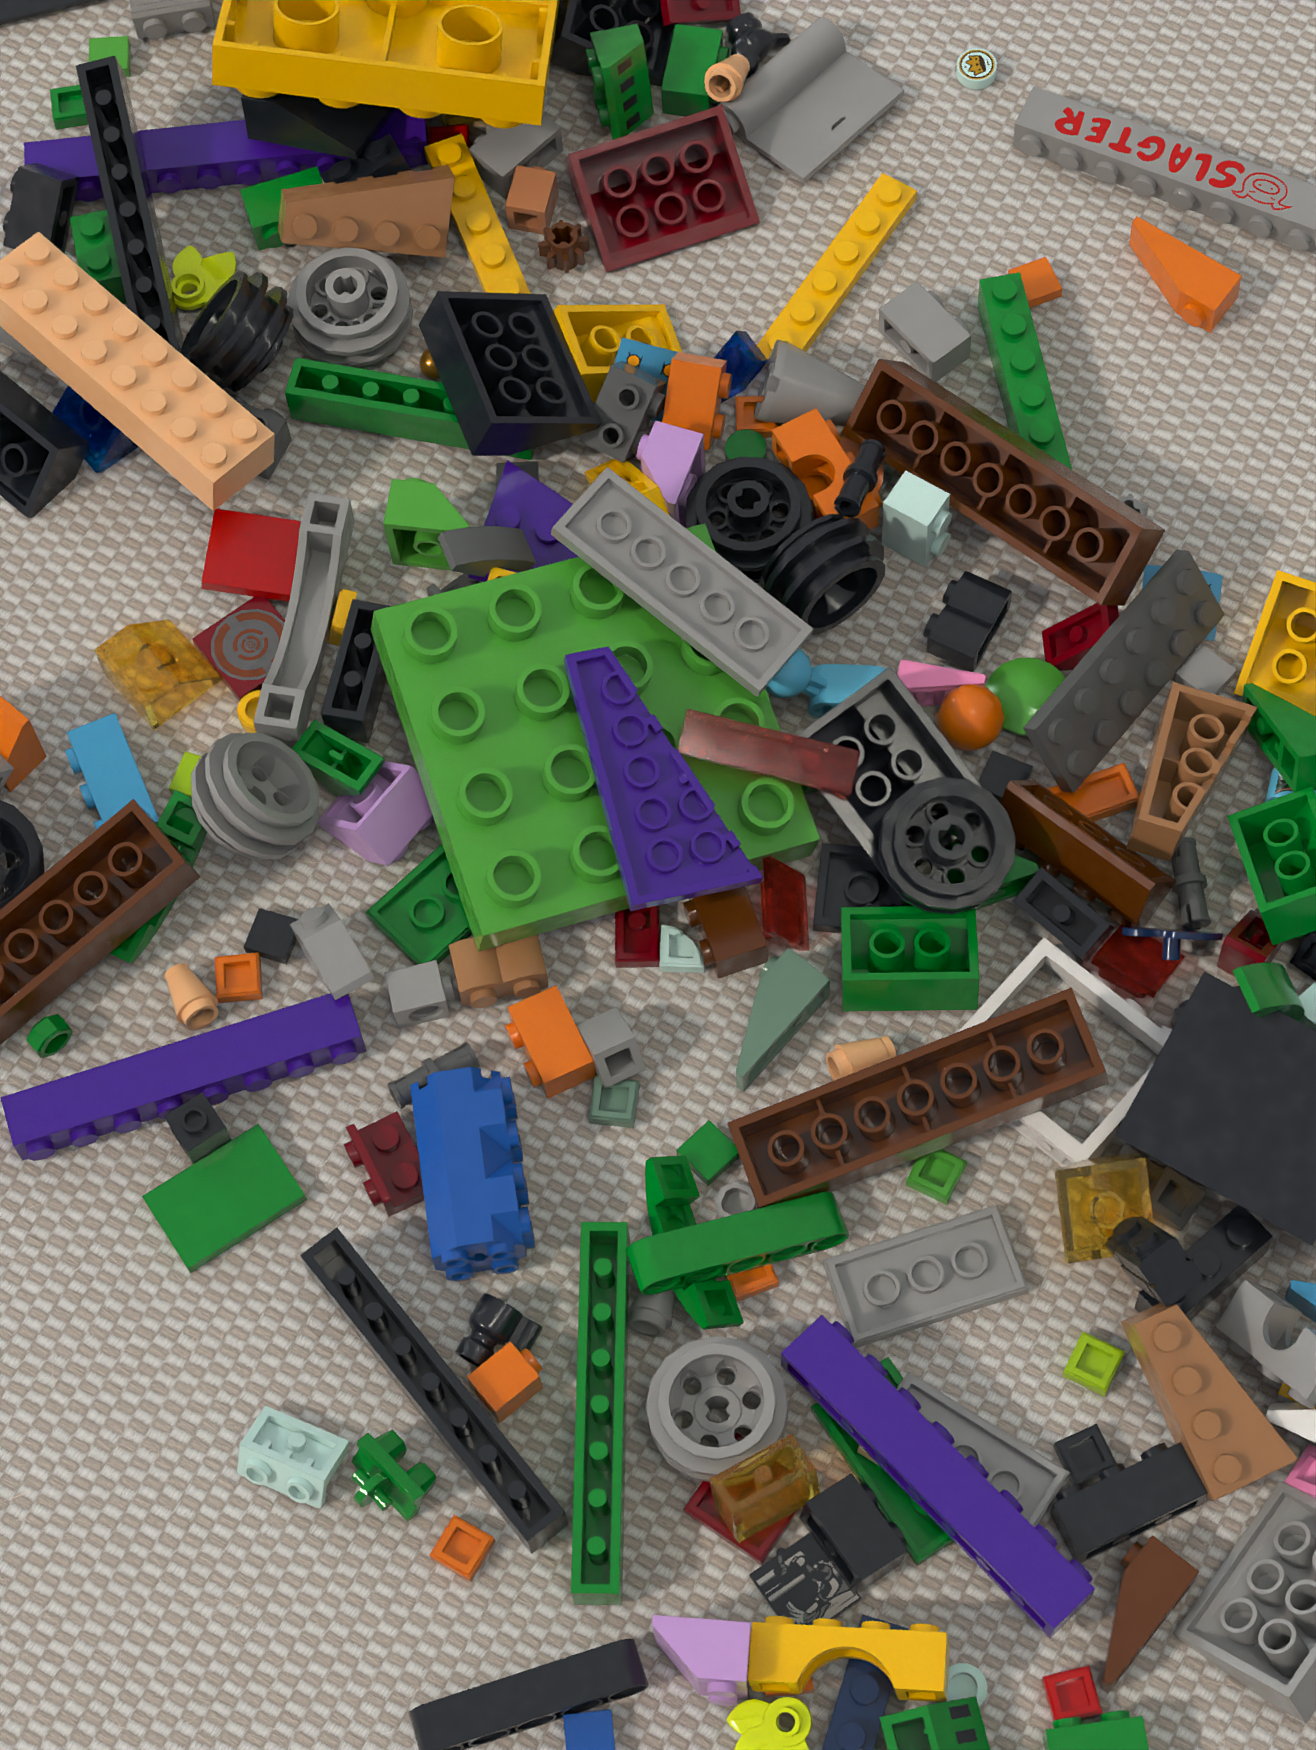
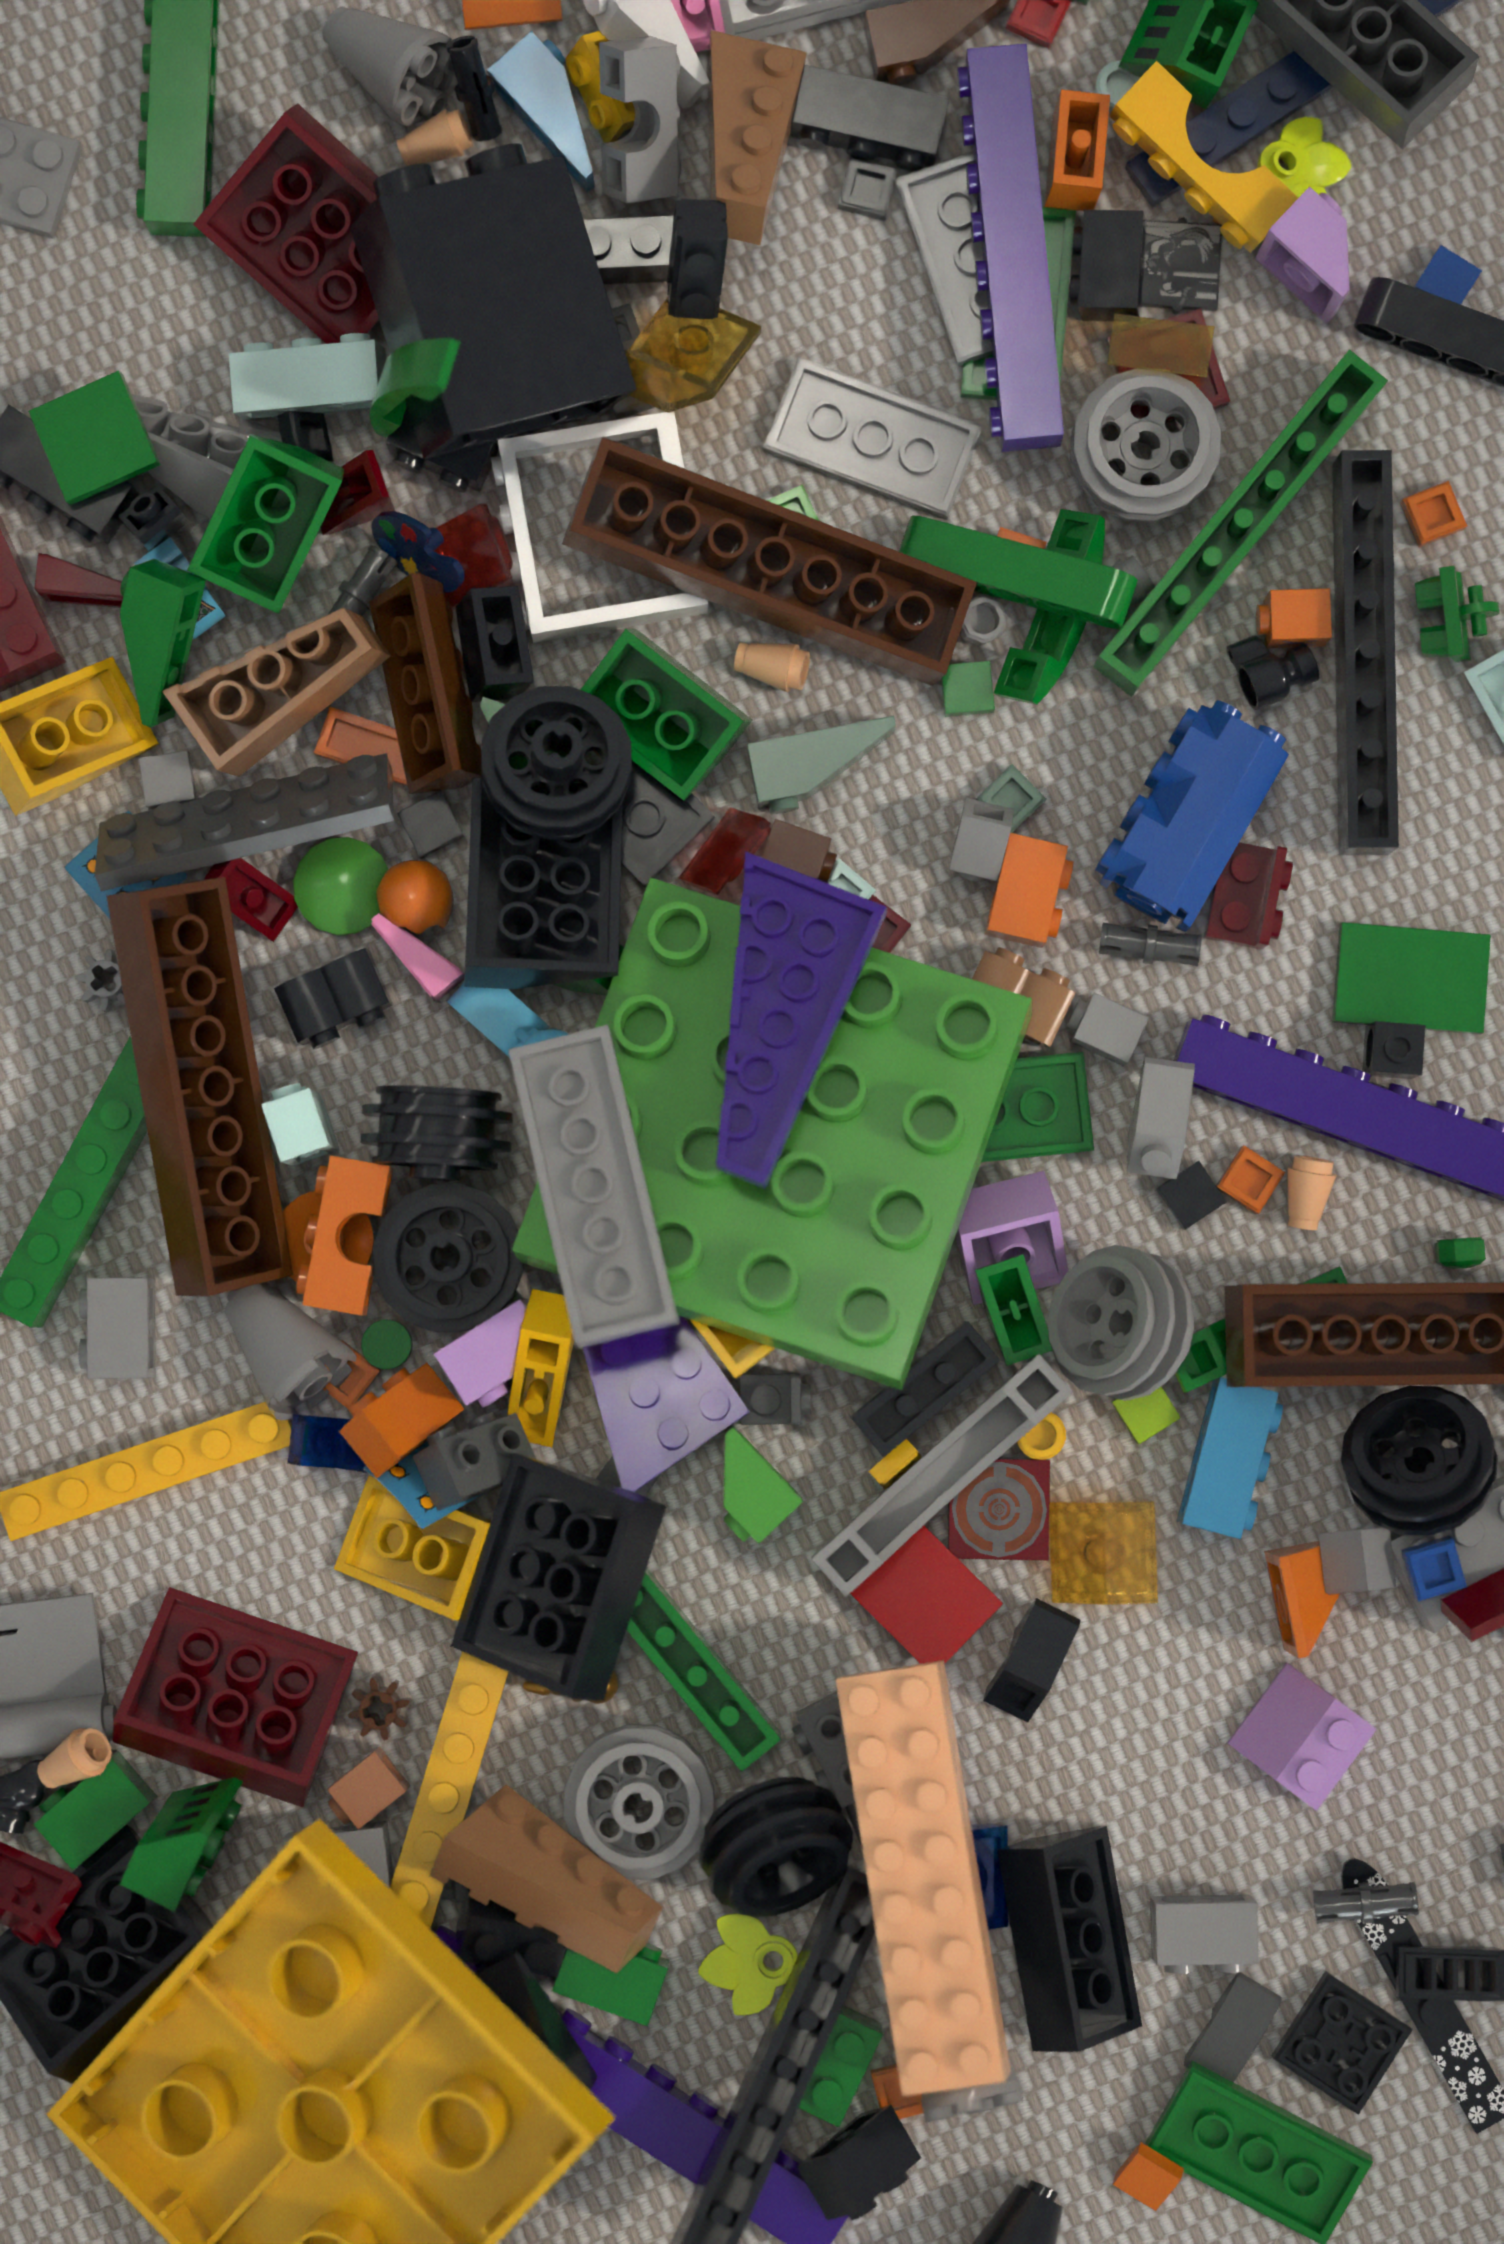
camera: 150 degrees left, 20 degrees up
dark grey slope [438,526,536,577] -> none
clear red tile [677,709,860,796] -> none
black pin [834,439,886,518] -> none
lime tile [1062,1331,1125,1397] -> none
none -> black slope [983,1598,1081,1723]
none -> orange brick [1045,89,1110,211]

